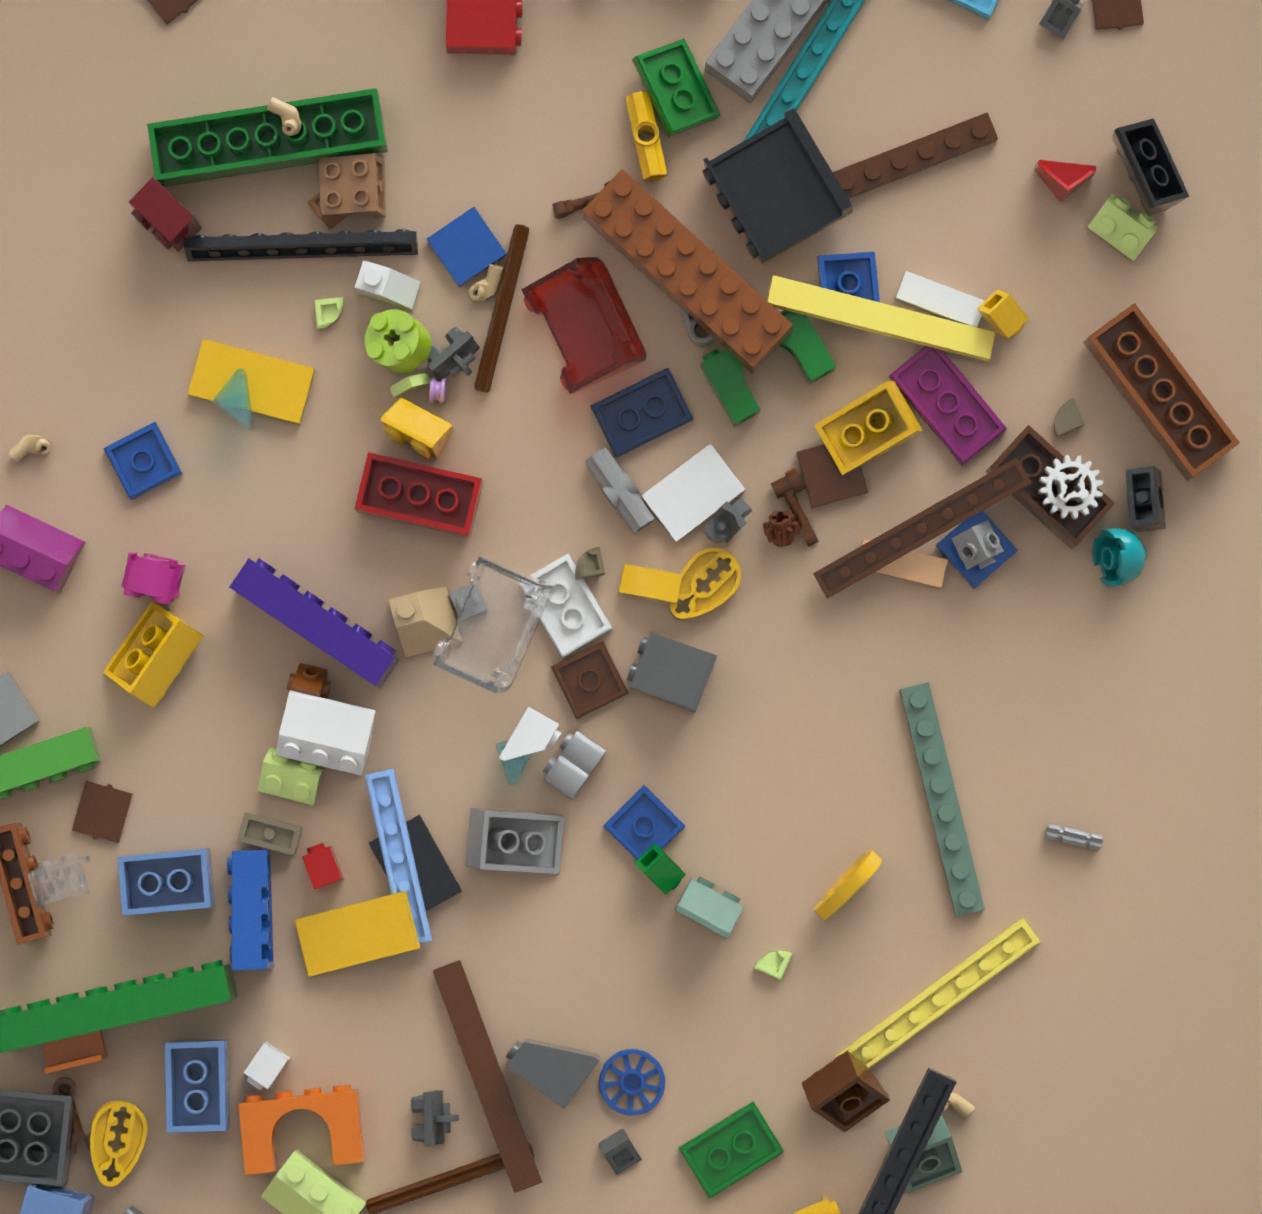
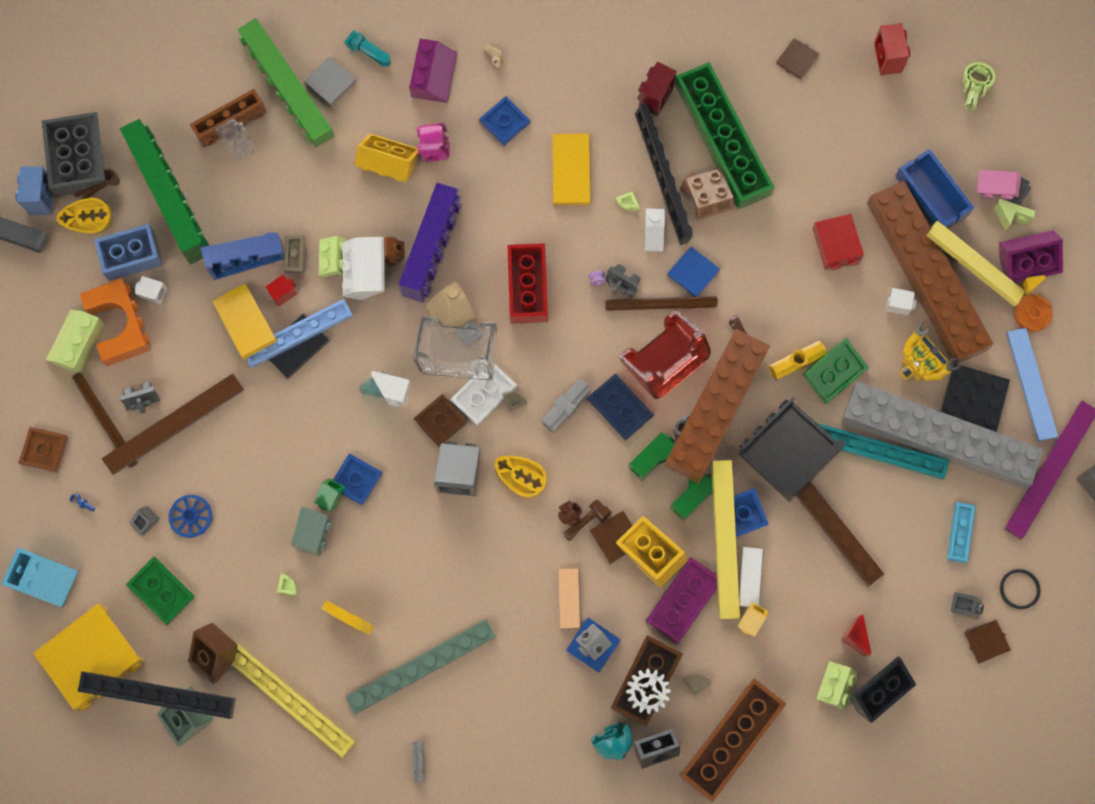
camera: 80 degrees right, 10 degrees down
orange panel [42,1030,108,1074] -> none
reddish brown piece [72,781,133,843] -> none
medium blue brick [117,848,215,916] -> none
clear light blue slope [212,368,254,430] -> none
tan arm [267,97,301,136] -> none
lime brick [365,309,432,374] -> none
yellow slope [380,397,454,460] -> none
yellowish green tile [390,373,431,397] -> none
light grey slope [465,808,564,874] -> none
tan arm [468,264,503,302] -> none
dark grey slope [506,1038,600,1108] -> none
light grey brick [543,731,606,800] -> none
yellow slope [618,564,683,604] -> none
white tile [641,443,746,542] -> none
dark grey hips [705,498,752,543] -> none
reddish brown plate [813,458,1032,599] -> none
tan arm [943,1093,975,1119] -> none

